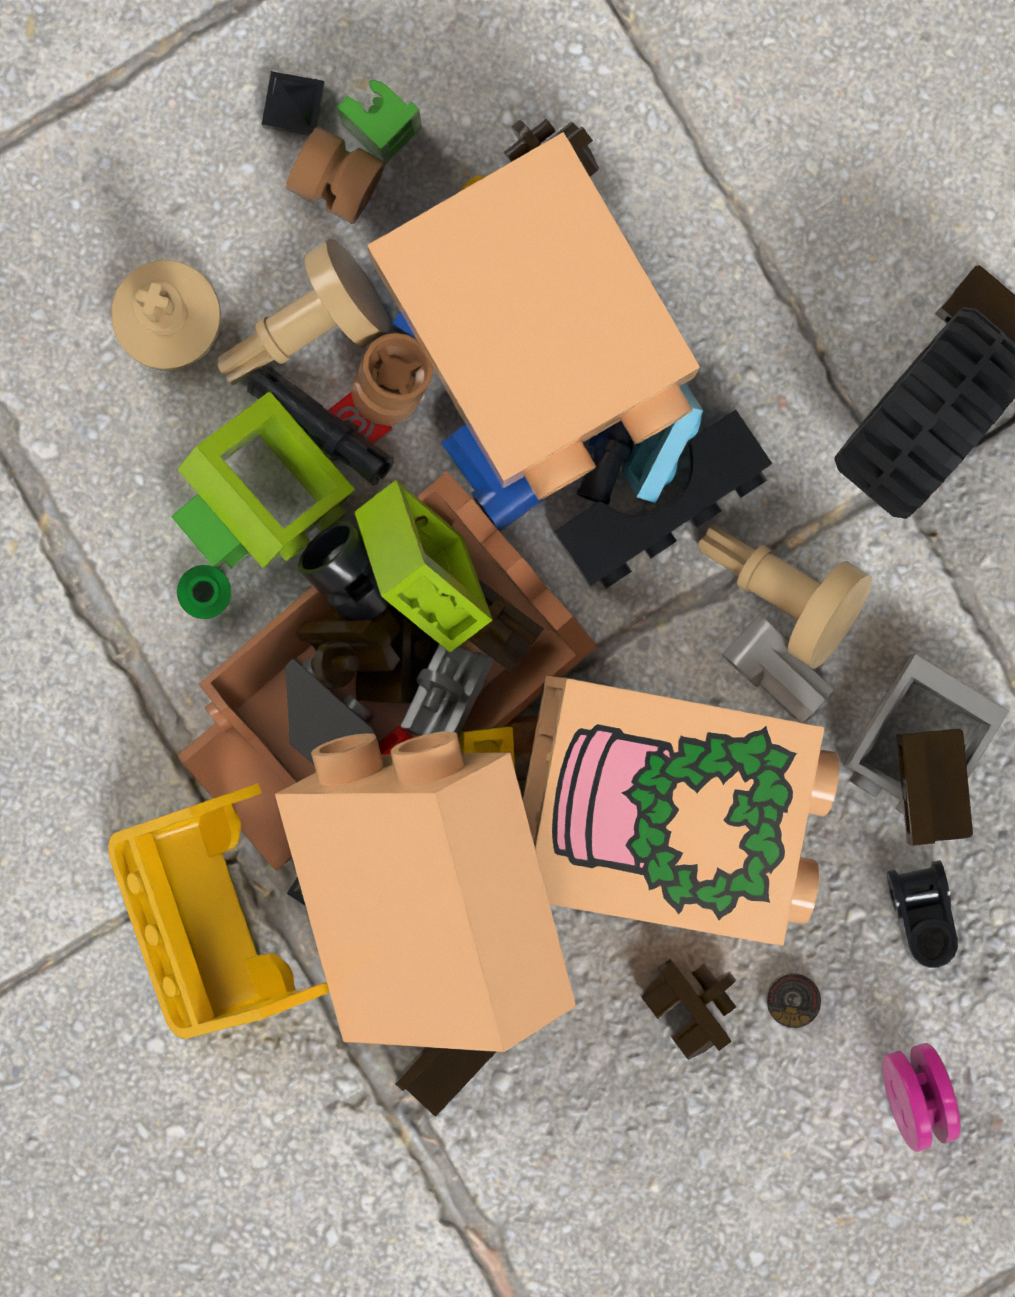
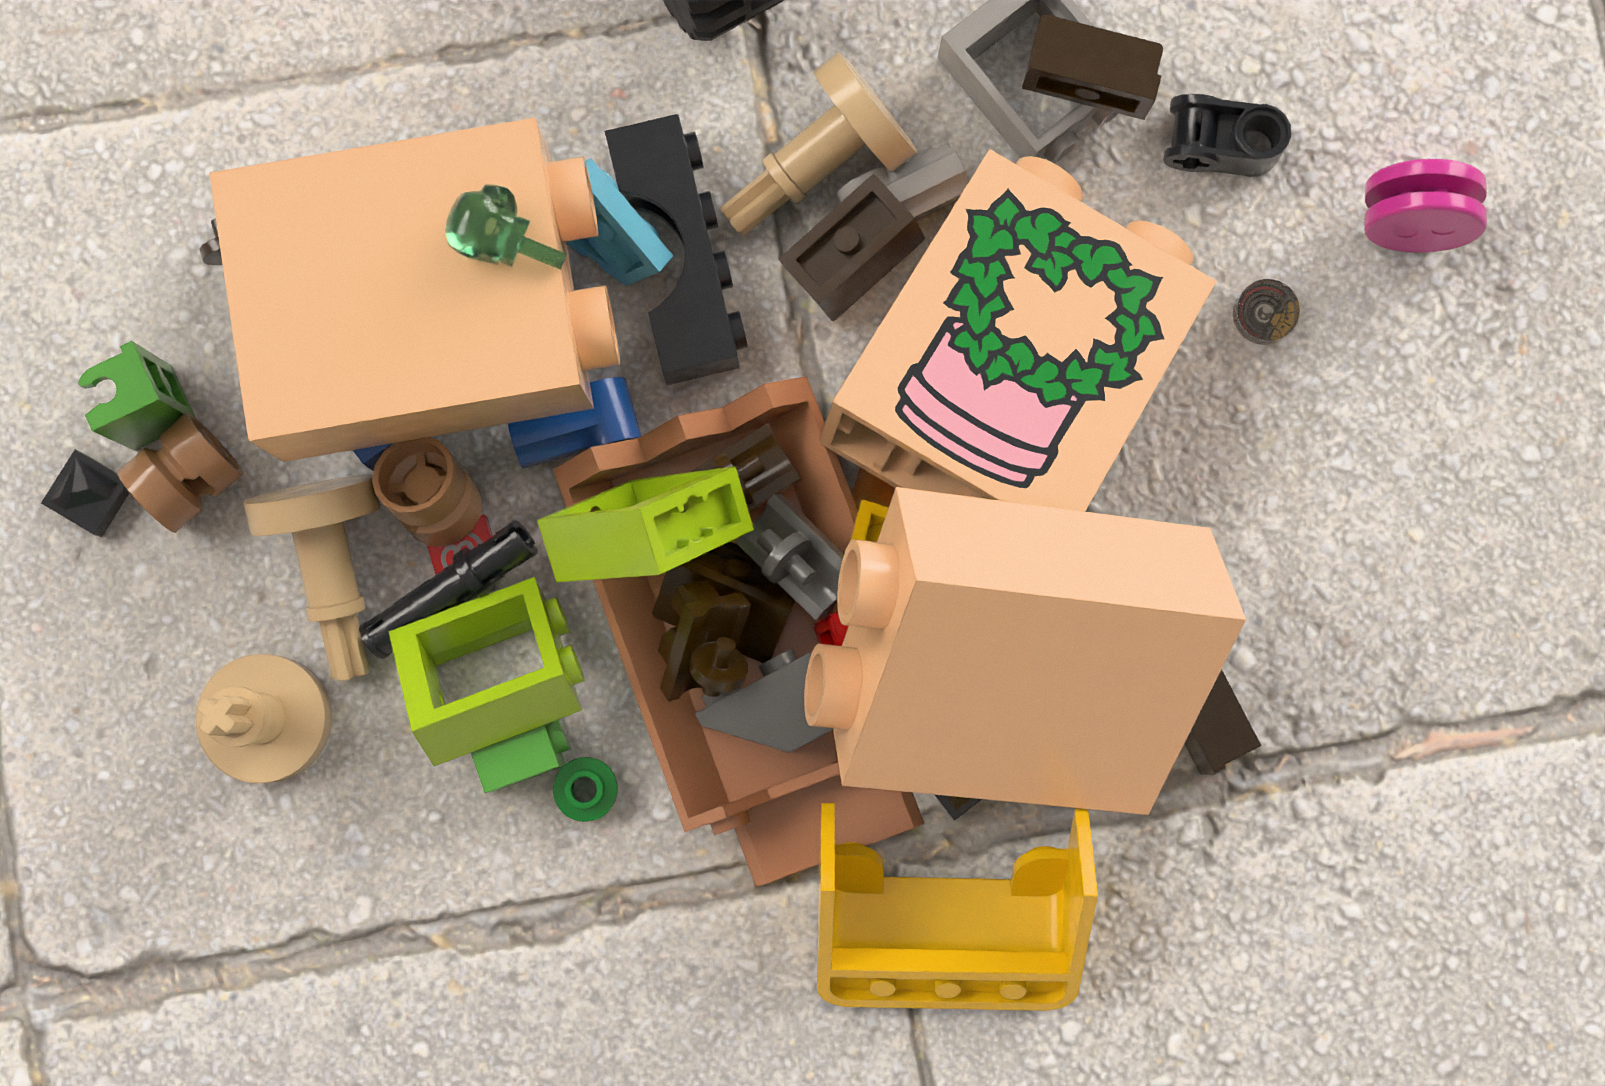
camera: 70 degrees left, 5 degrees down
black wheel [298,521,390,621] -> none
black pin [576,421,632,505] -> none
dark brown hips [640,959,737,1060] -> none
none -> clear green piece [445,183,567,270]
none -> dark brown panel [778,173,925,321]

